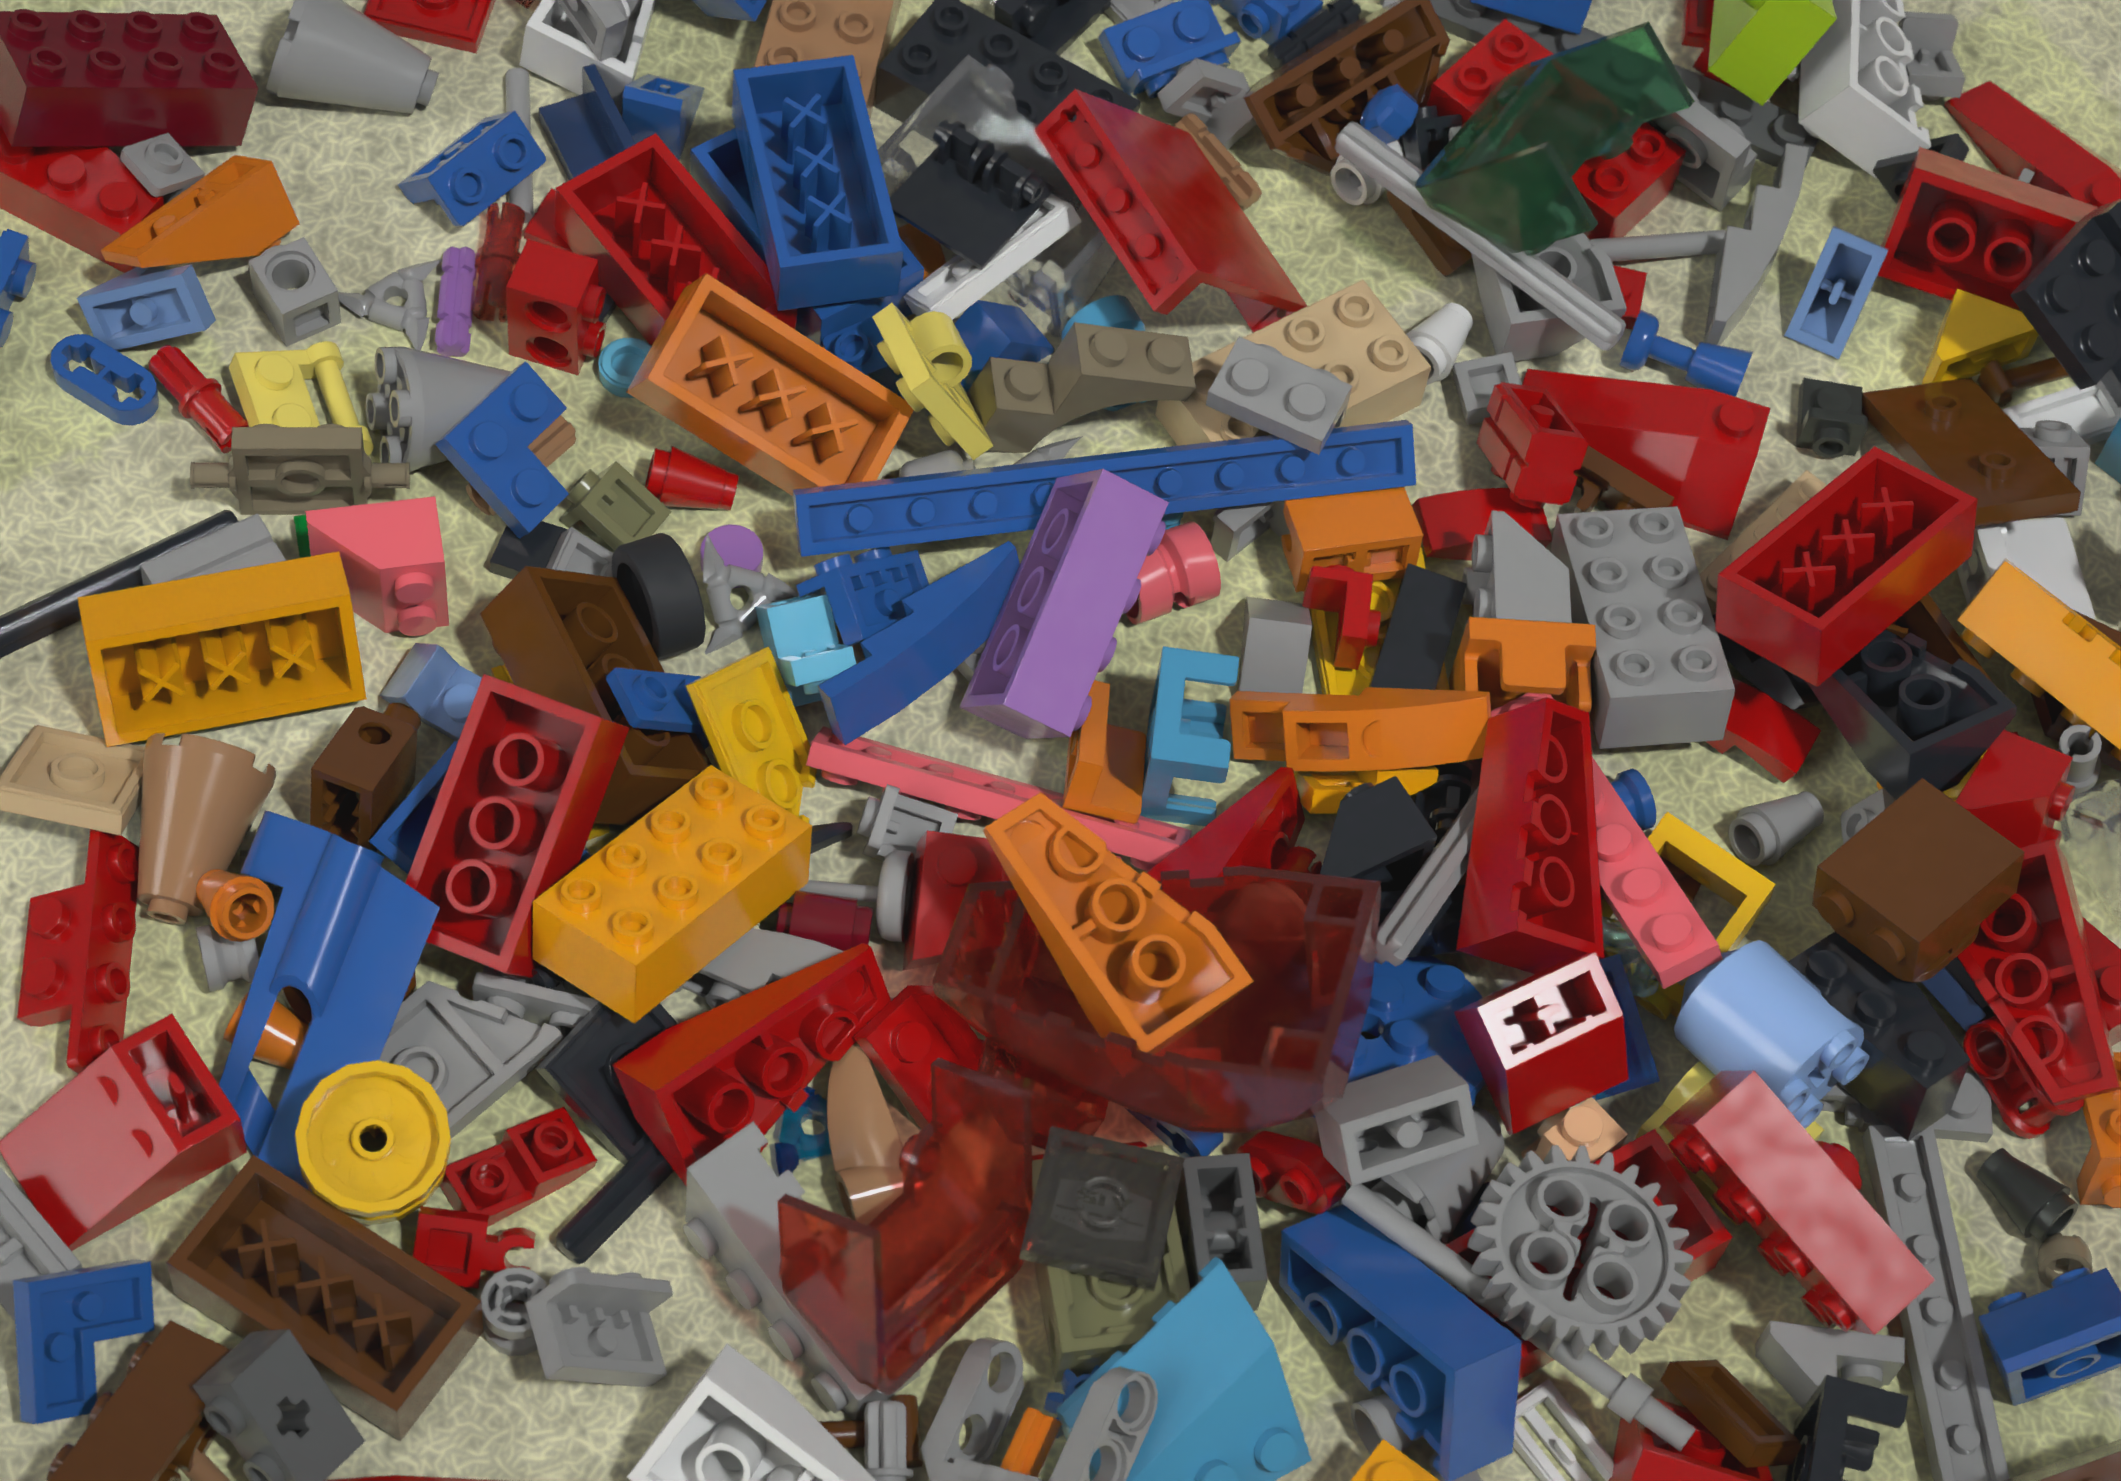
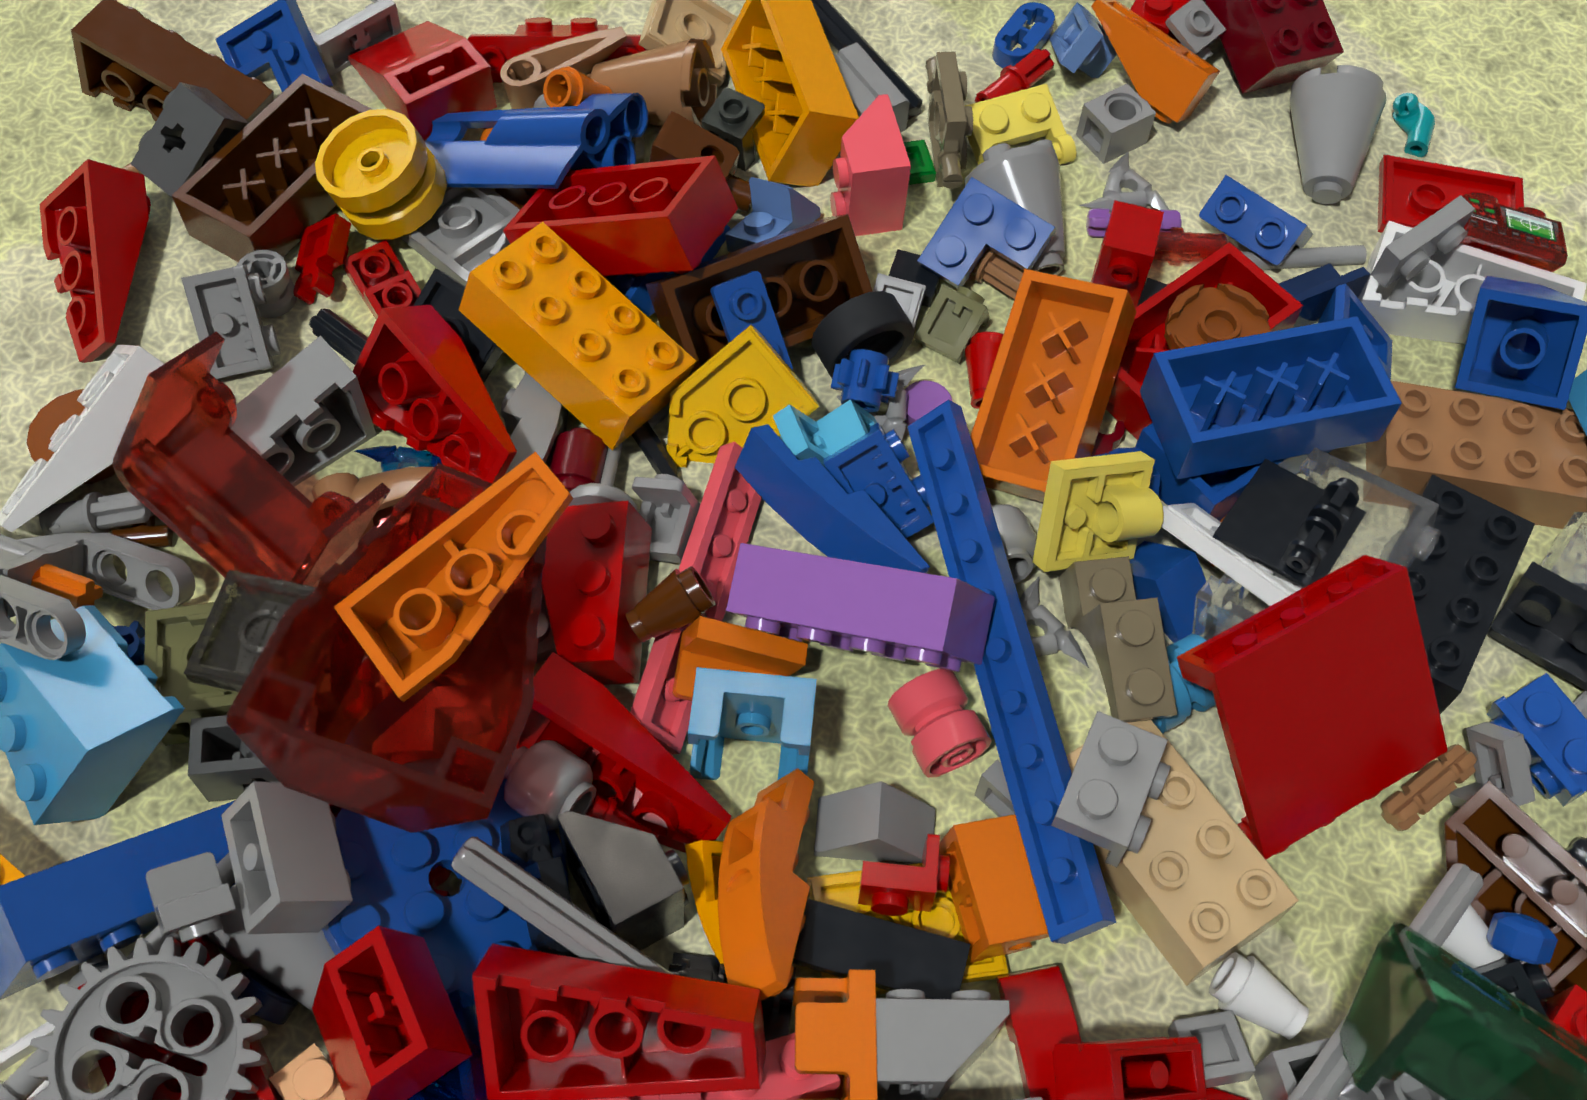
camera: 95 degrees right, 0 degrees up
none -> light grey bracket [145,852,236,943]
none -> medium nougat piece [500,26,627,109]
none -> reddish brown cone [626,566,716,642]
none -> pearl dark grey bracket [701,88,765,172]
none -> blue gear [831,349,899,412]
none -> dark orange tile [1164,283,1272,350]

